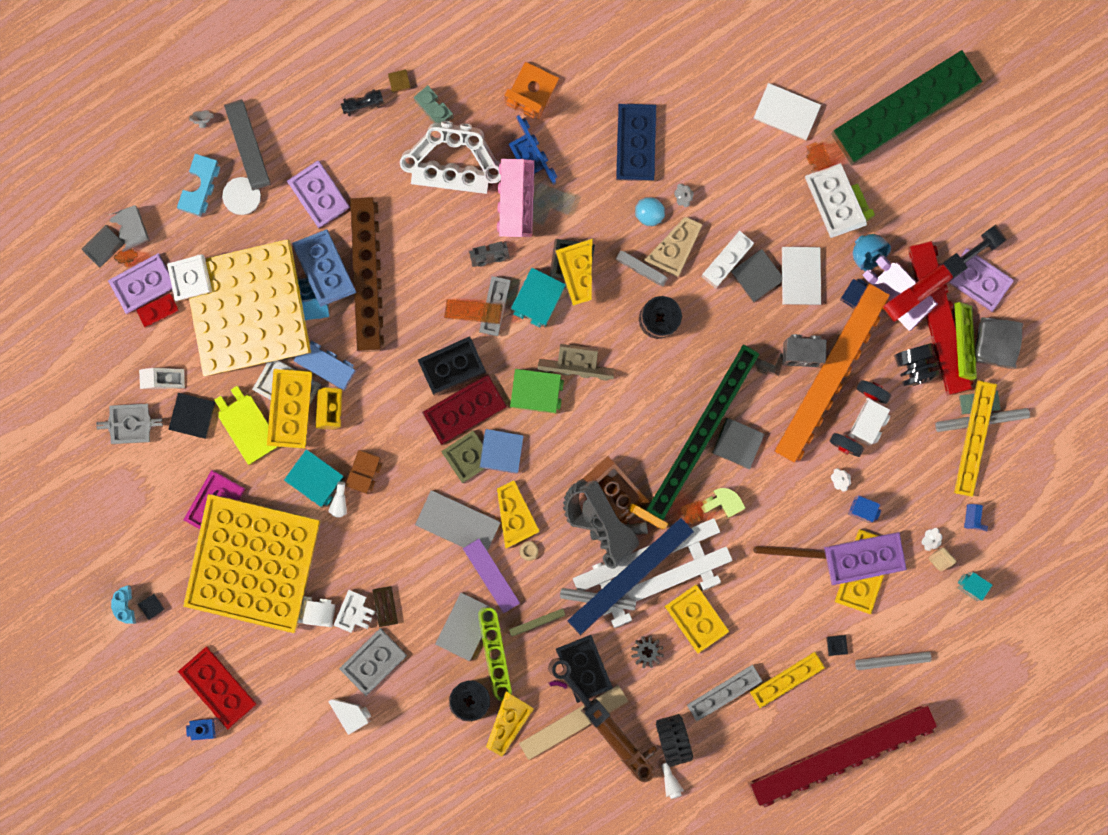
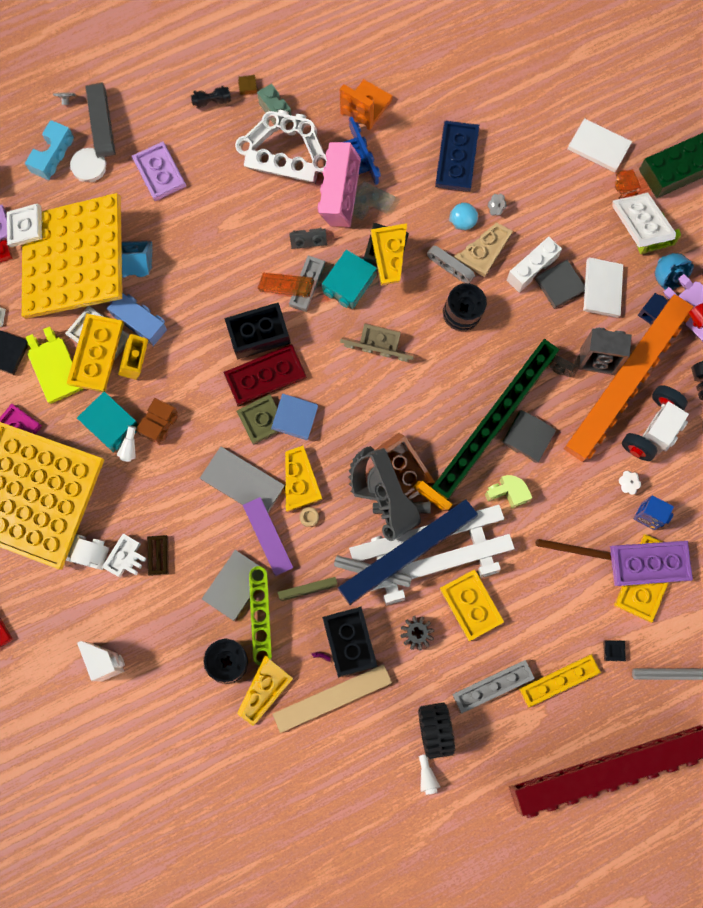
camera: 10 degrees right, 10 degrees down
medium blue tile [292,229,356,307] -> none
light grey tile [339,628,407,696] -> none
reddish brown brick [350,197,384,352] -> none
bright green brick [510,369,564,414] -> none
reddish brown piece [548,658,657,782] -> none
clear orange brick [680,501,704,525] -> none

